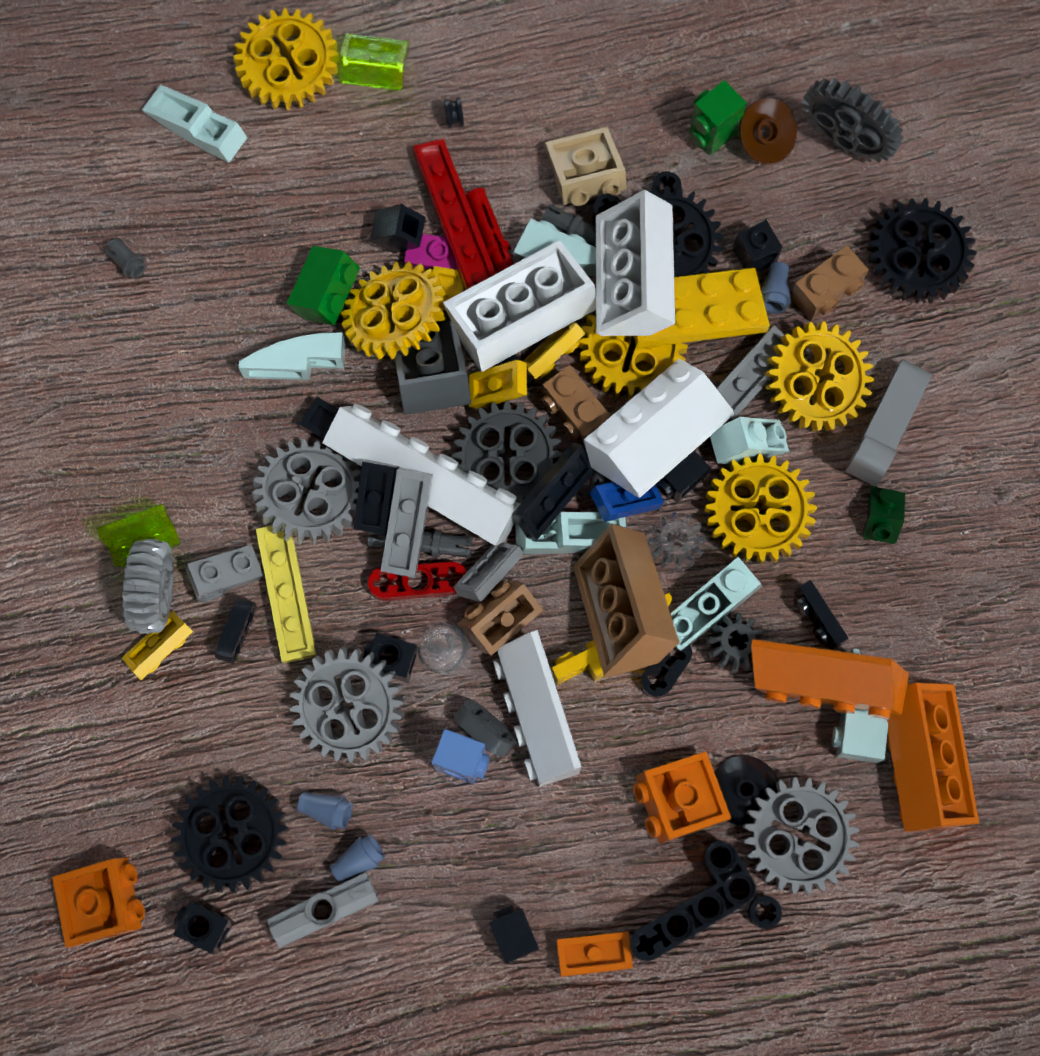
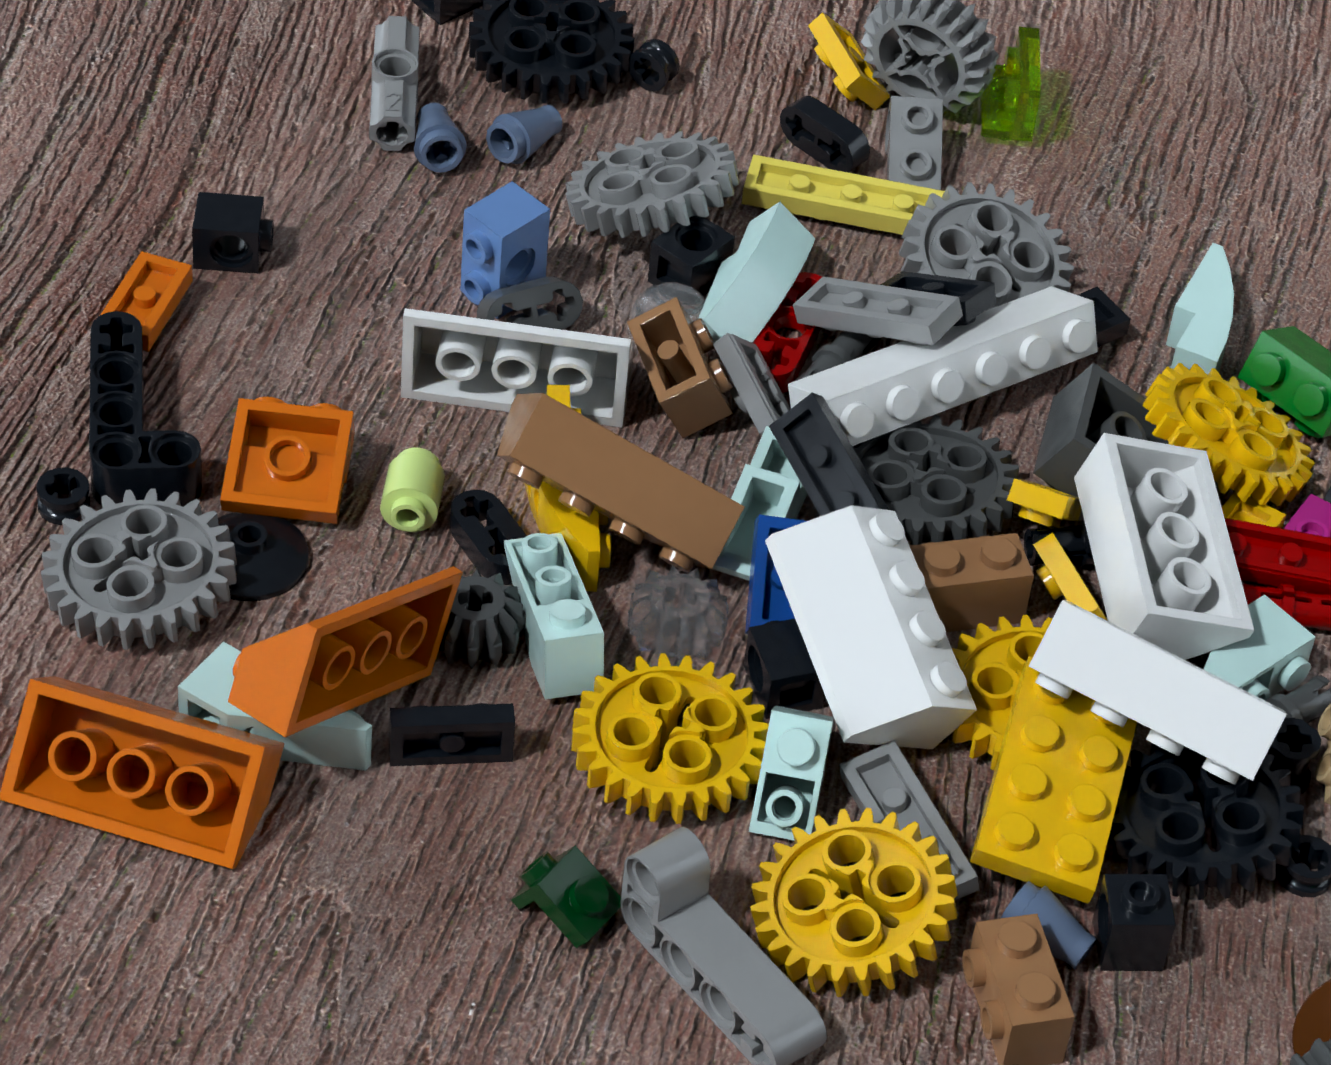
camera: 110 degrees right, 30 degrees down
none -> yellowish green brick [380,447,445,532]
none -> black bush [629,39,680,92]
none -> light aqua slope [698,202,816,343]

